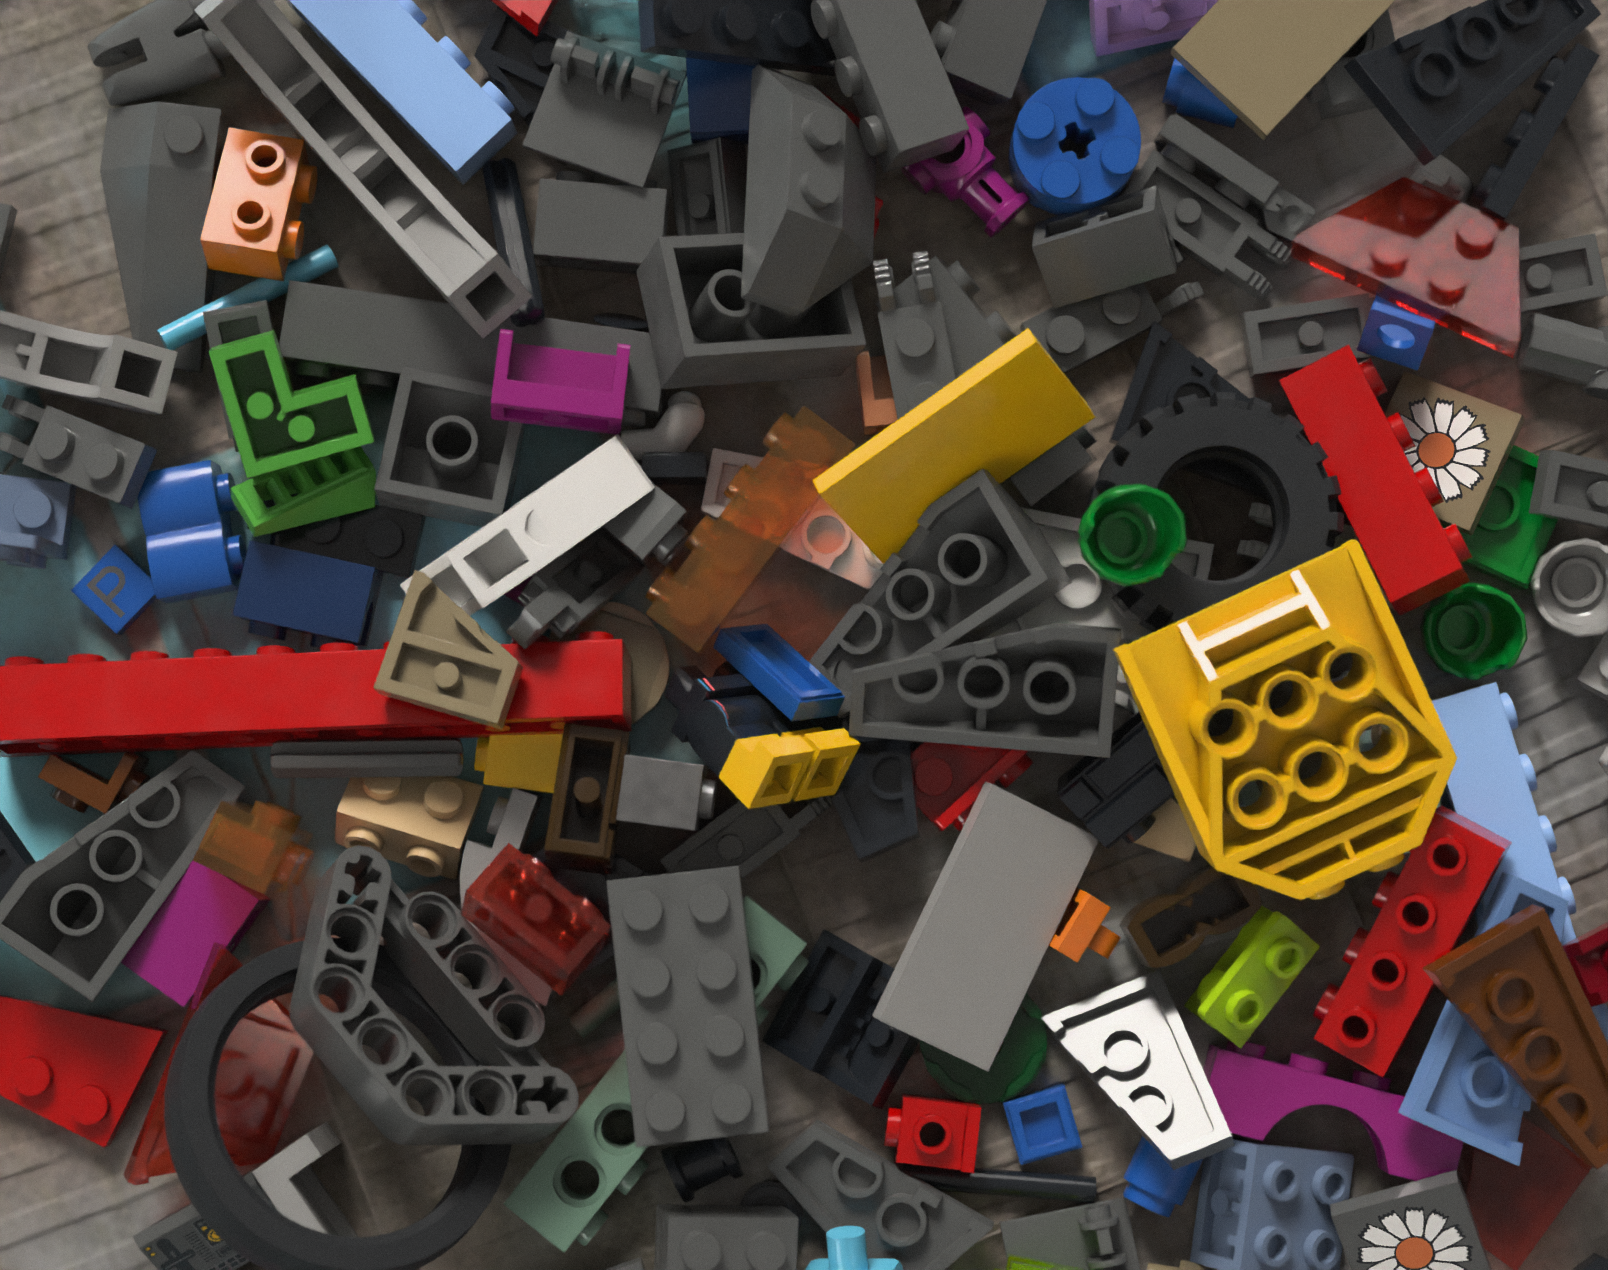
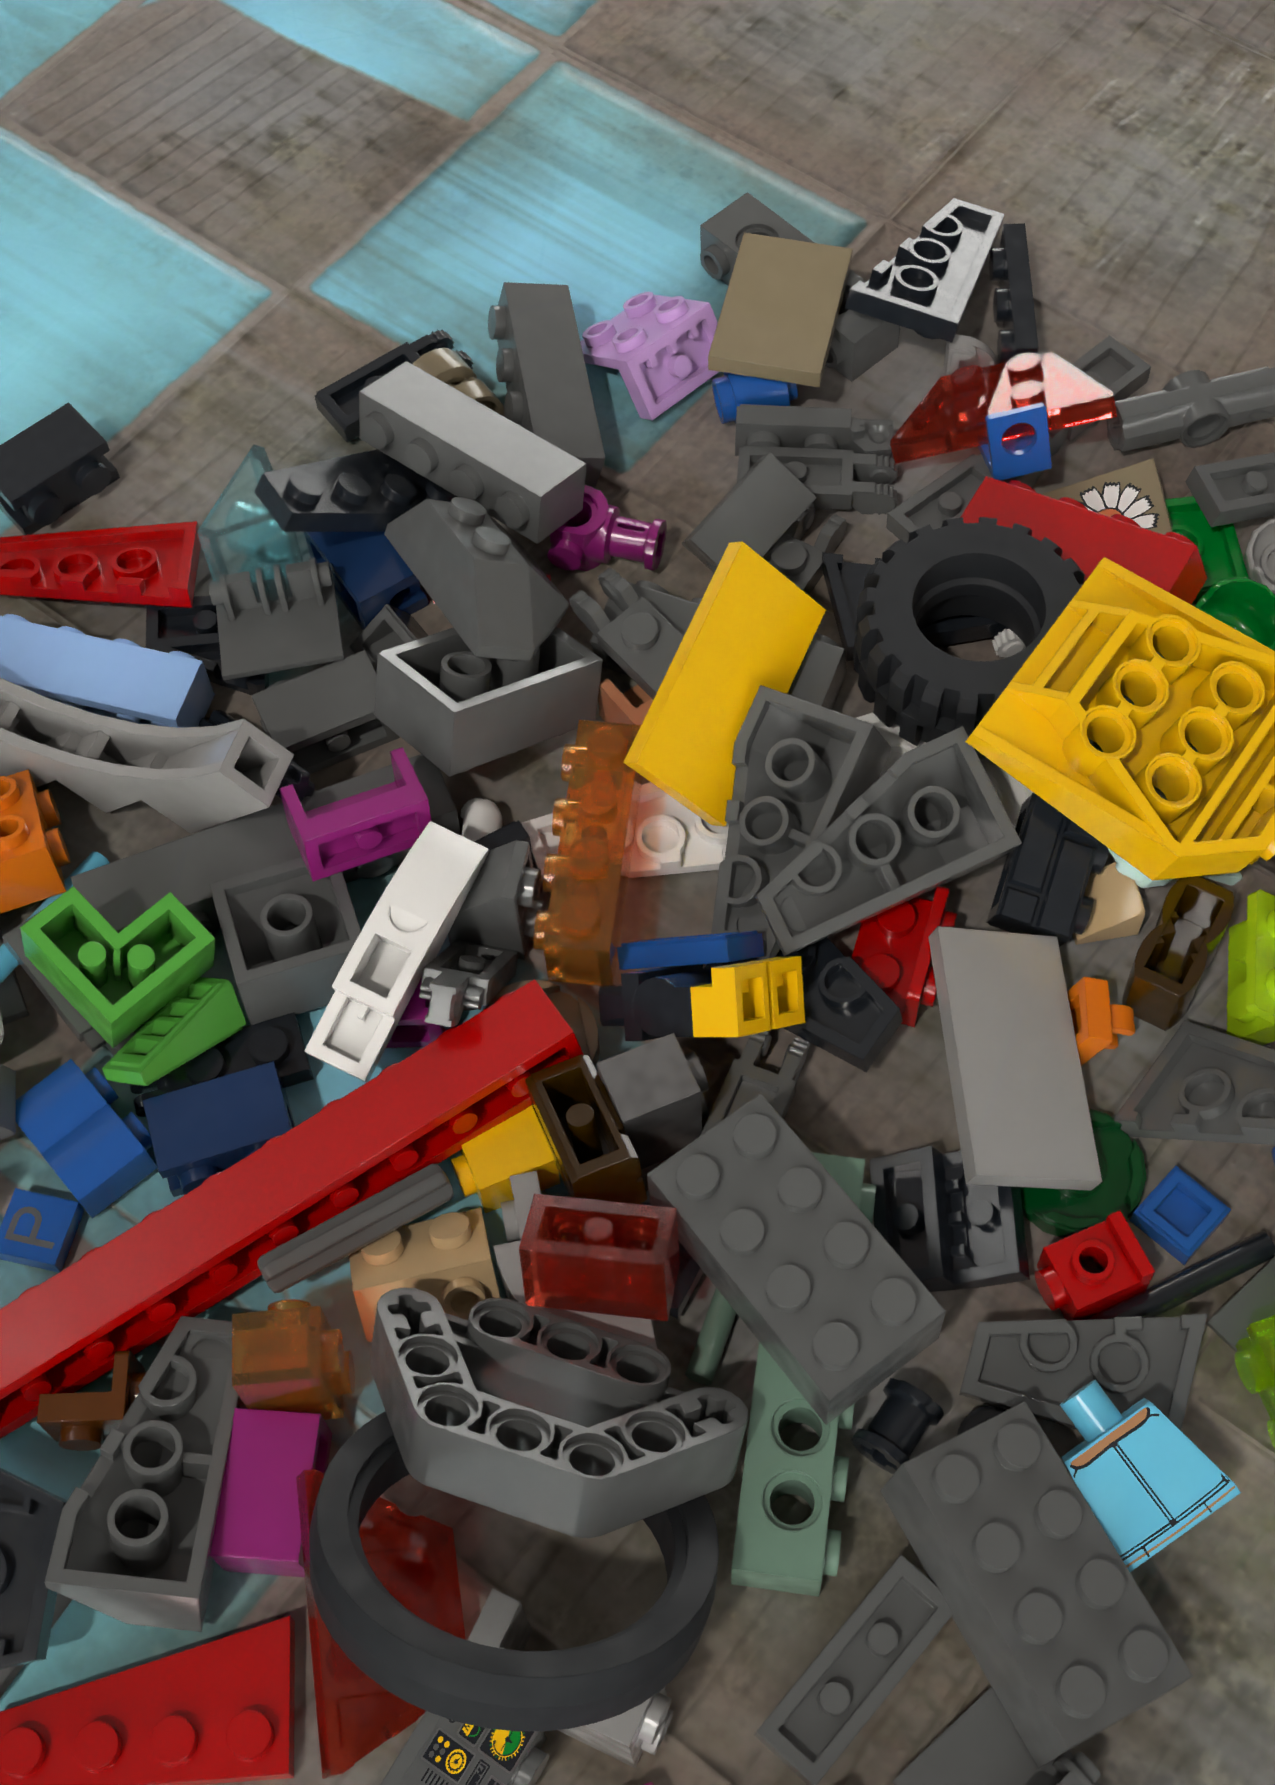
camera: 25 degrees left, 25 degrees down
dark tan wing [374,570,523,729] -> none
blue brick [1008,77,1141,216] -> none
green hair [1078,484,1187,587] -> none

